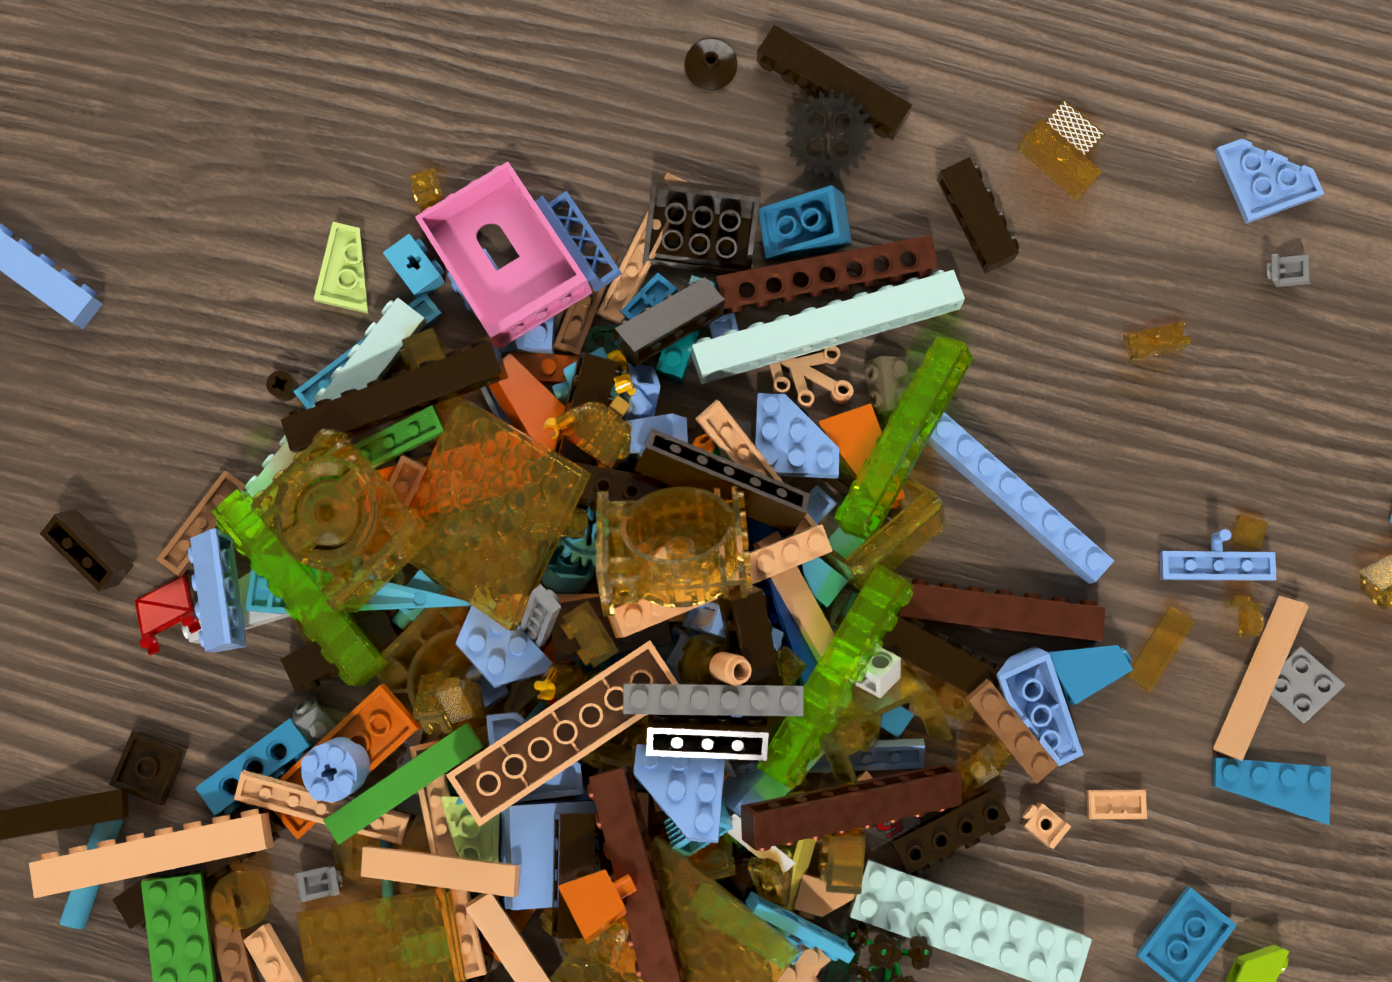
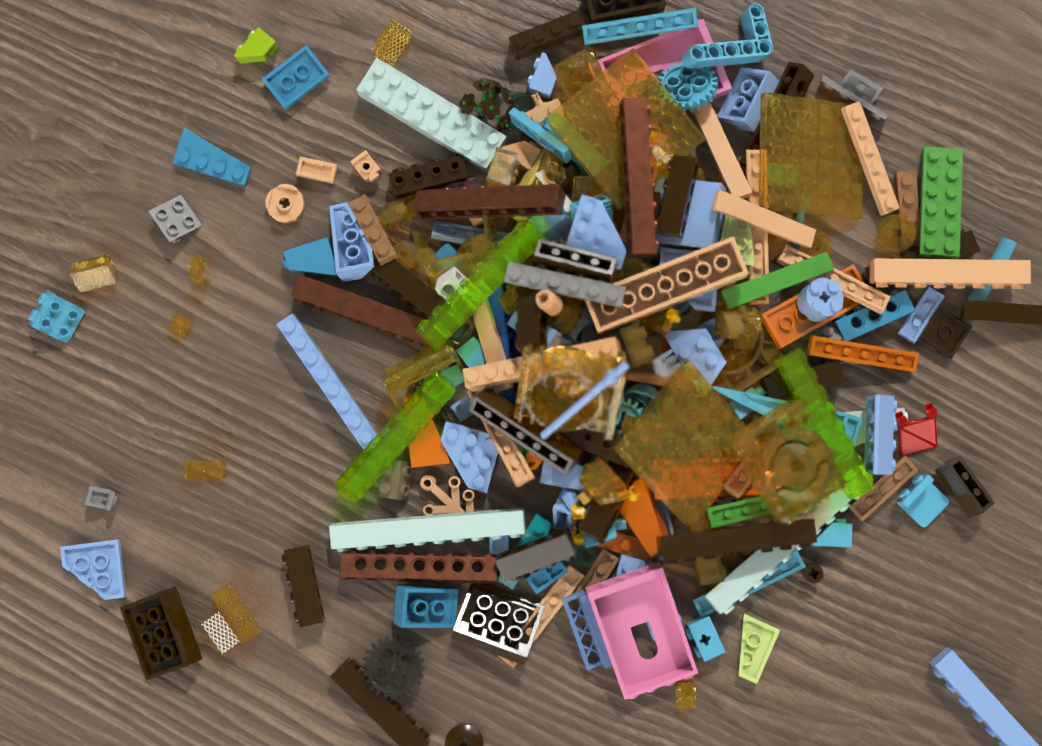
camera: 170 degrees left, 5 degrees up
light grey bracket [295,865,342,902] -> none
orange torso [558,870,637,944] -> none
clear yellow tile [1125,606,1195,692] -> none
light blue plate [1159,529,1276,581] -> none
light nougat tile [1213,596,1309,761] -> none
none -> dark brown slope [120,586,203,680]
none -> light nougat plate [265,184,305,223]
none -> light blue bar [540,362,629,439]
none -> orange plate [806,335,919,372]
none -> medium azure slope [811,519,852,547]
none -> medium azure bracket [895,474,949,527]
none -> light blue tile [897,286,945,344]

